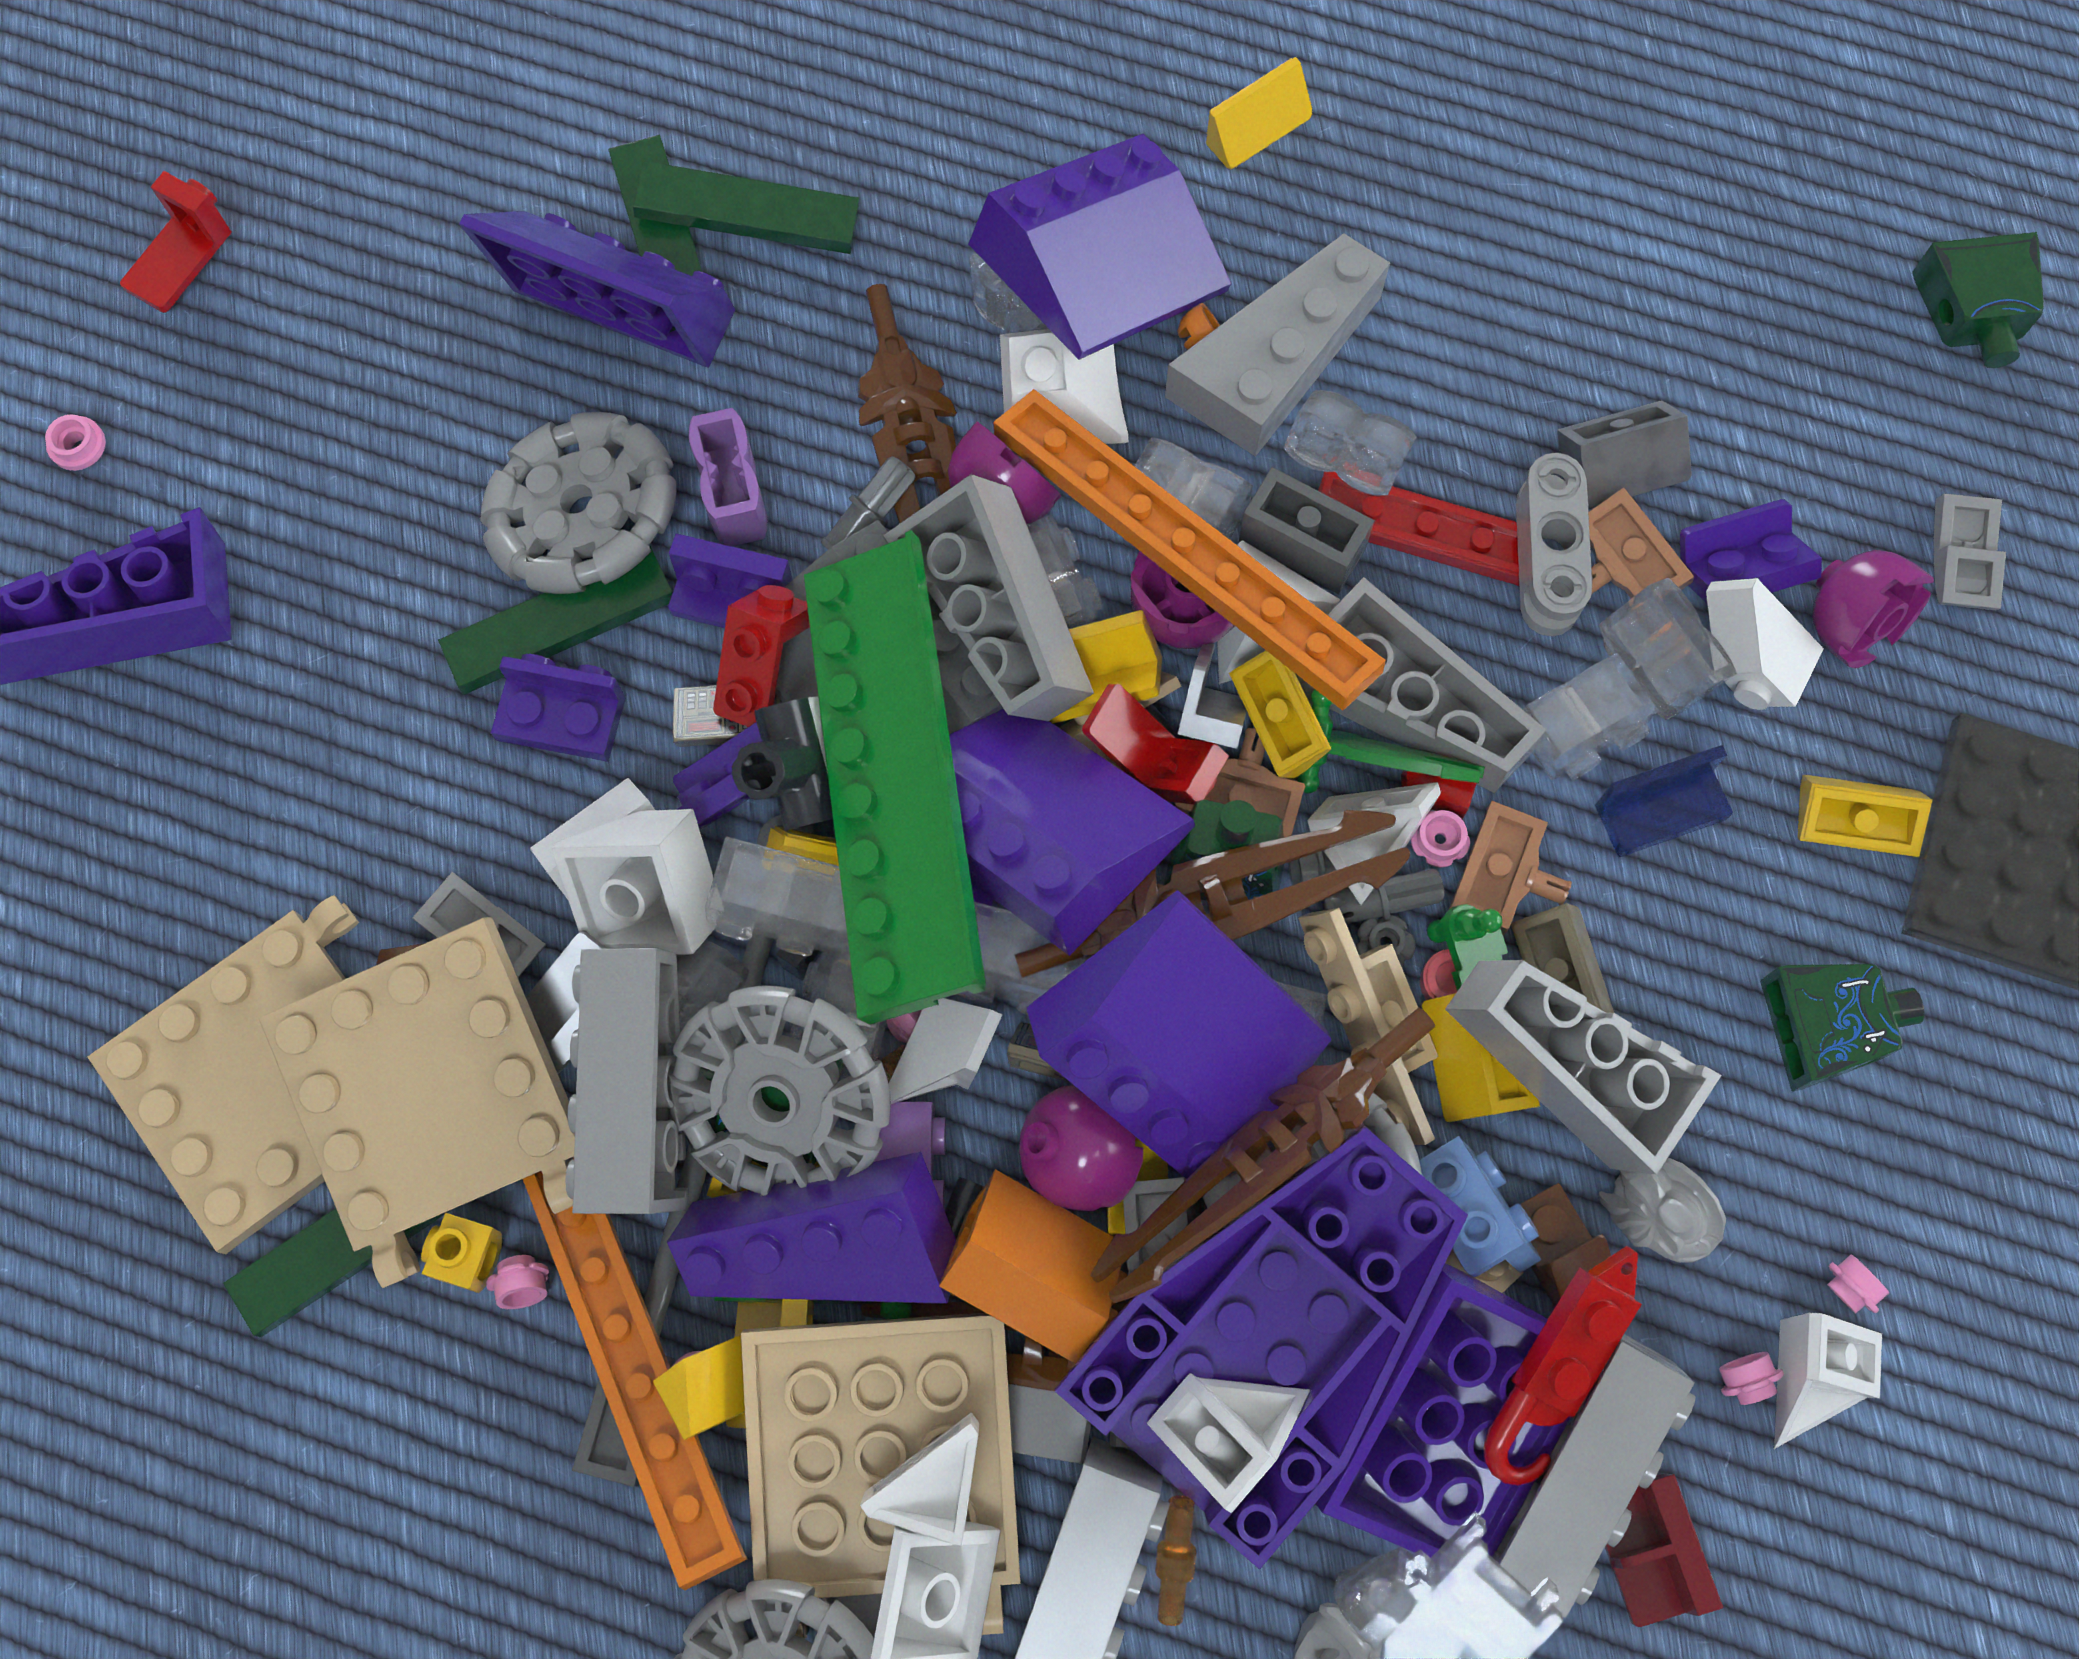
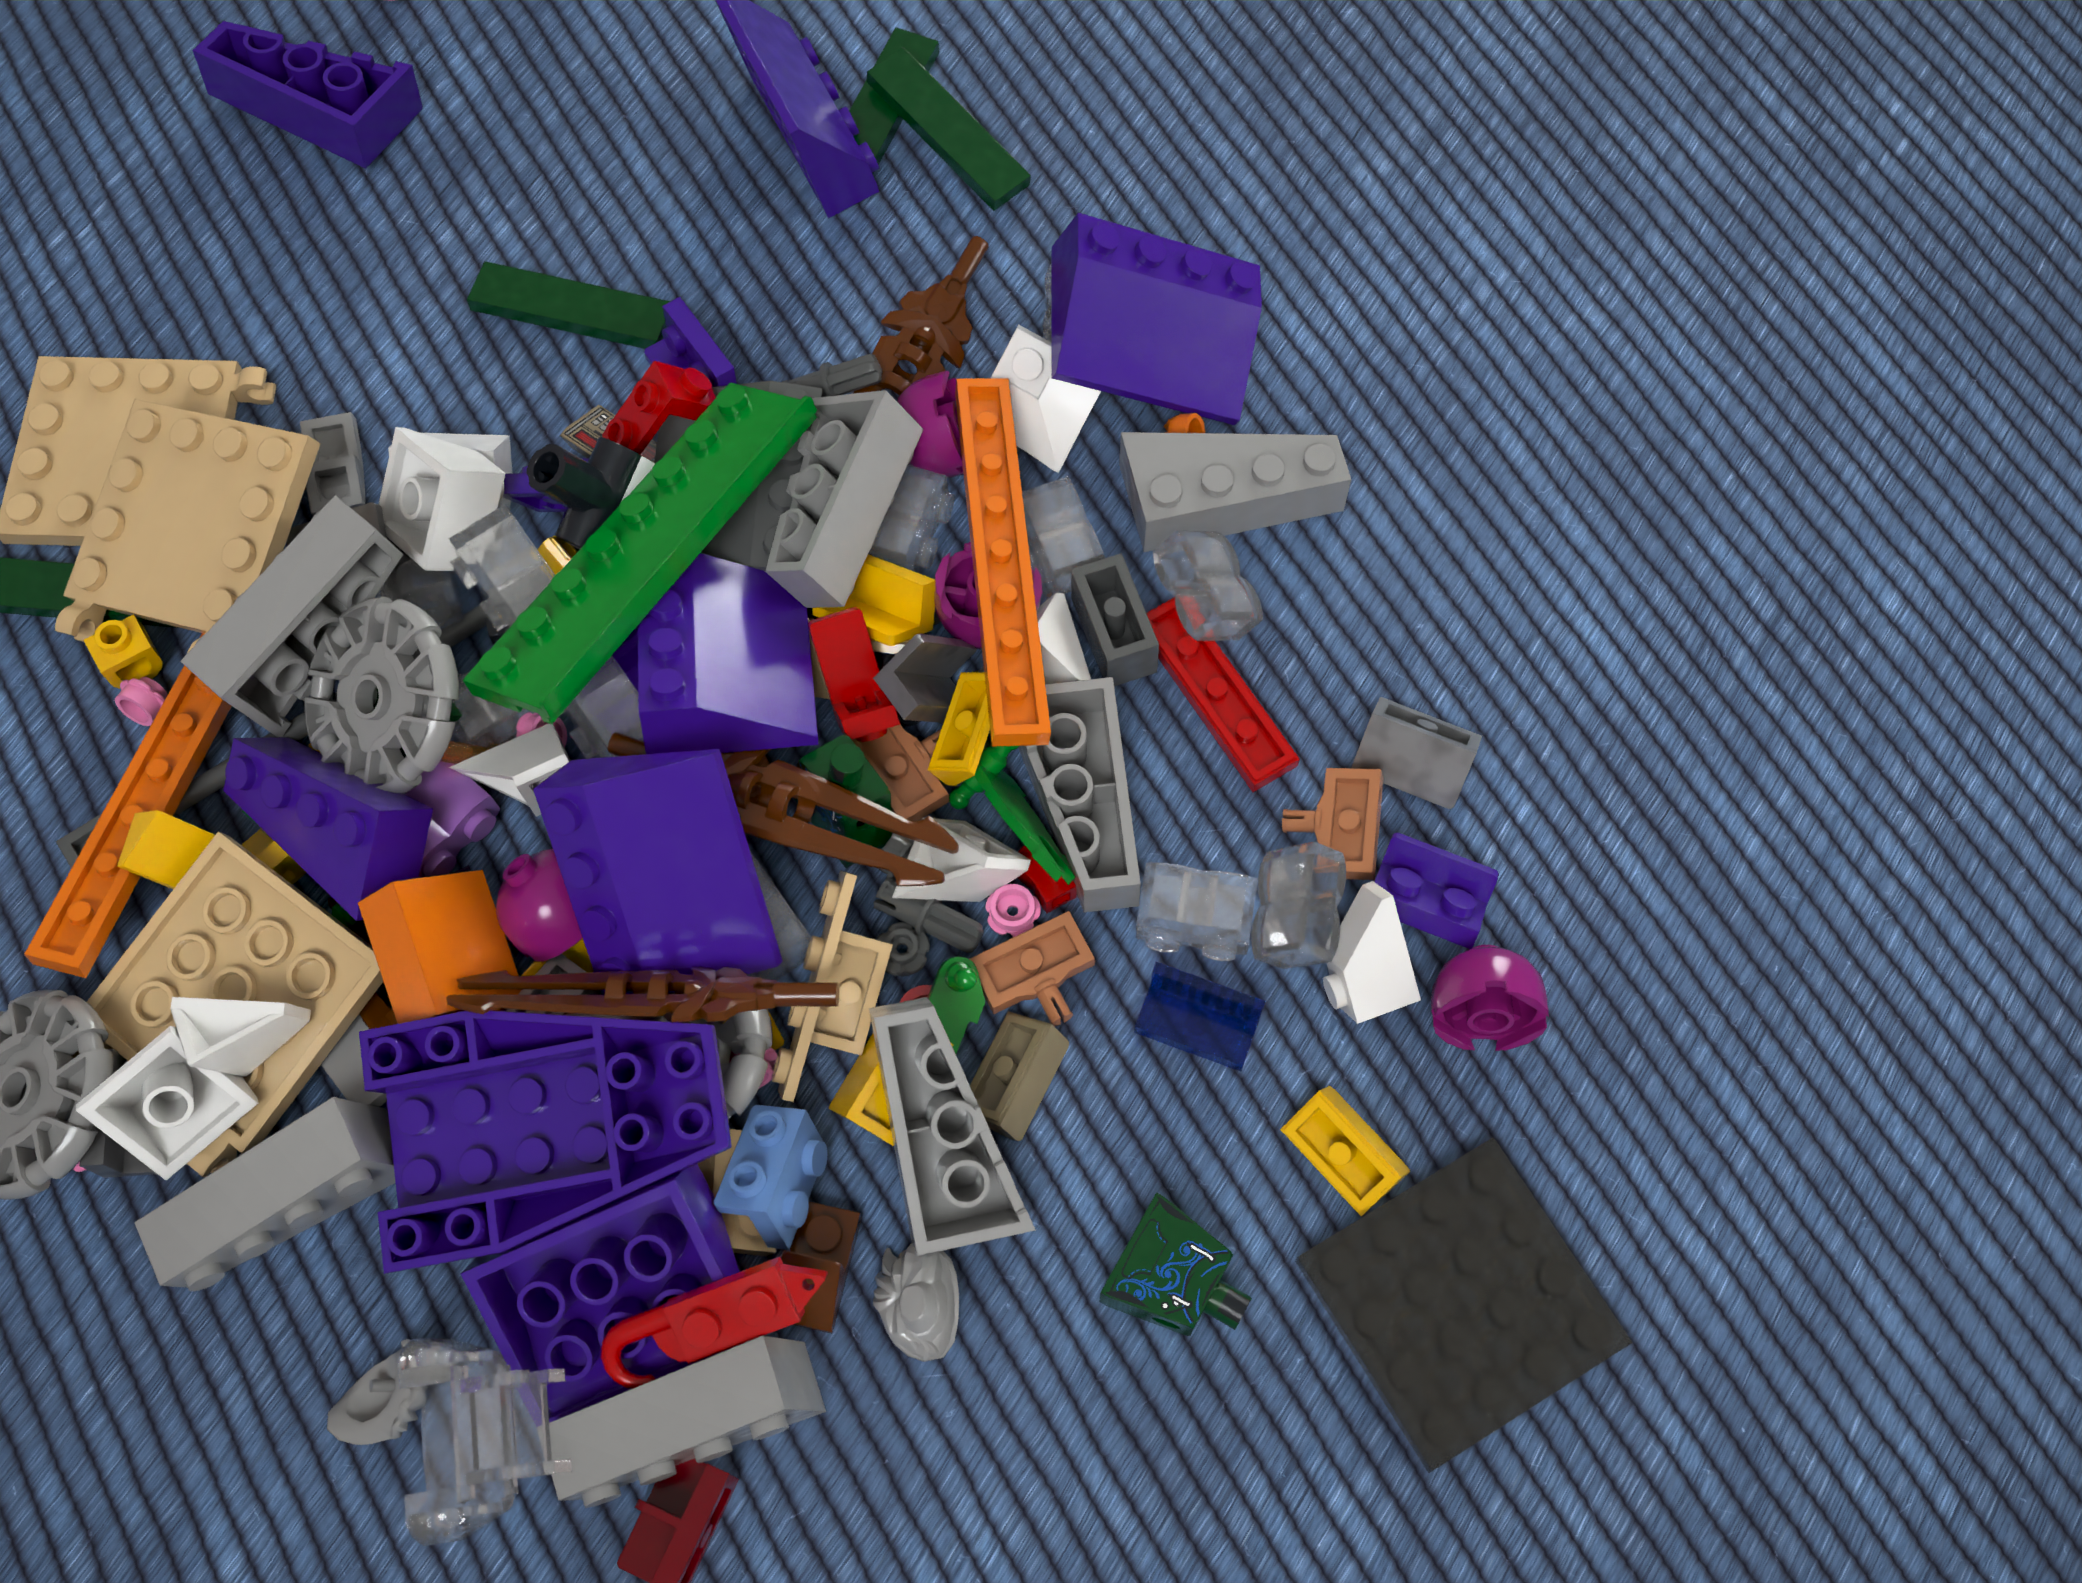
camera: 40 degrees right, 5 degrees down
light grey plate [480,412,677,594] -> none
dark purple bracket [491,654,626,762] -> none
medium lavender brick [689,408,768,546] -> none
white slope [1147,1373,1310,1513] -> none
clear orange bar [1155,1495,1197,1626] -> none
yellow slope [1206,57,1312,169] -> none
light grey piece [1516,453,1592,636] -> none
bright pink plate [1719,1352,1784,1405] -> none
white slope [1774,1313,1882,1449] -> none
bright pink plate [1827,1254,1889,1314] -> none
dark green torso [1912,232,2044,368] -> none
light grey slope [1934,494,2006,610] -> none

